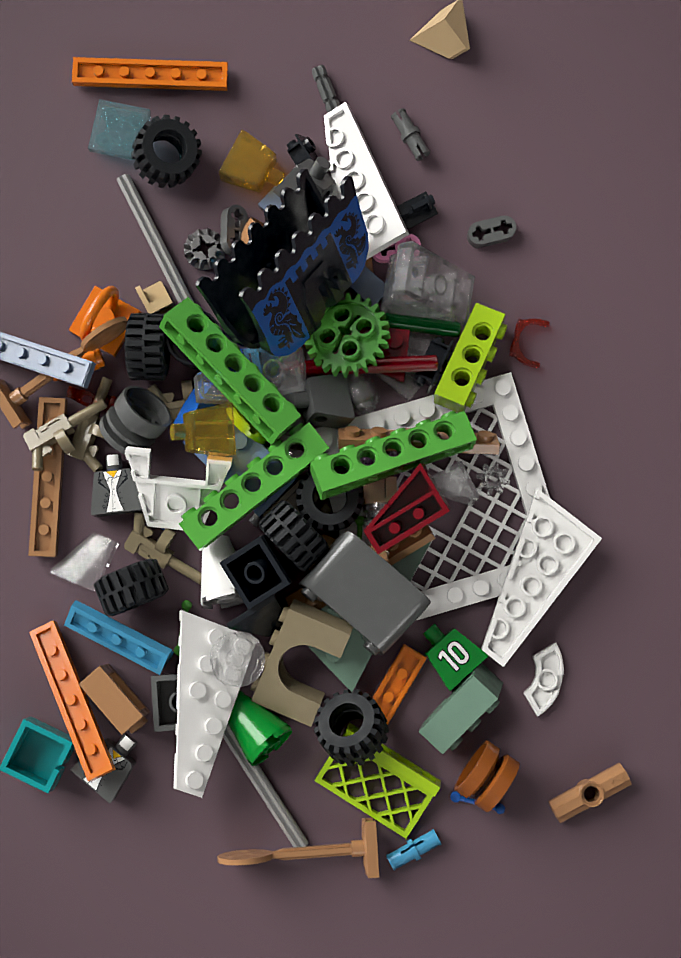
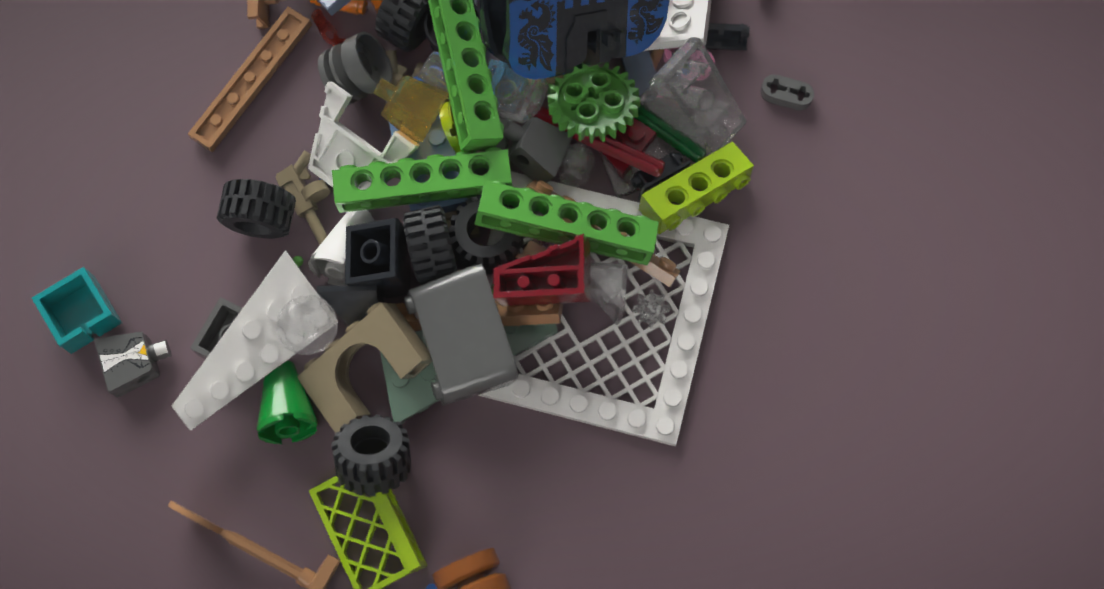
camera: 35 degrees right, 10 degrees down
dark tan piece [23,399,108,471] -> none
orange plate [29,620,116,782] -> none
clear slope [51,533,119,592] -> none
dark azure fence [64,600,174,675] -> none
dark tan piece [67,377,113,472] -> none
medium nougat window [79,664,150,735] -> none
dark grey torso [91,454,143,517] -> none
light grey axle [223,724,309,847] -> none
orange tile [372,644,427,725] -> none
sand green wedge [419,663,503,754] -> none
green torso [423,623,488,691] -> none
white wing [481,489,602,667] -> none
clear red cap [509,319,550,368] -> none
white tile [523,643,564,717] -> none

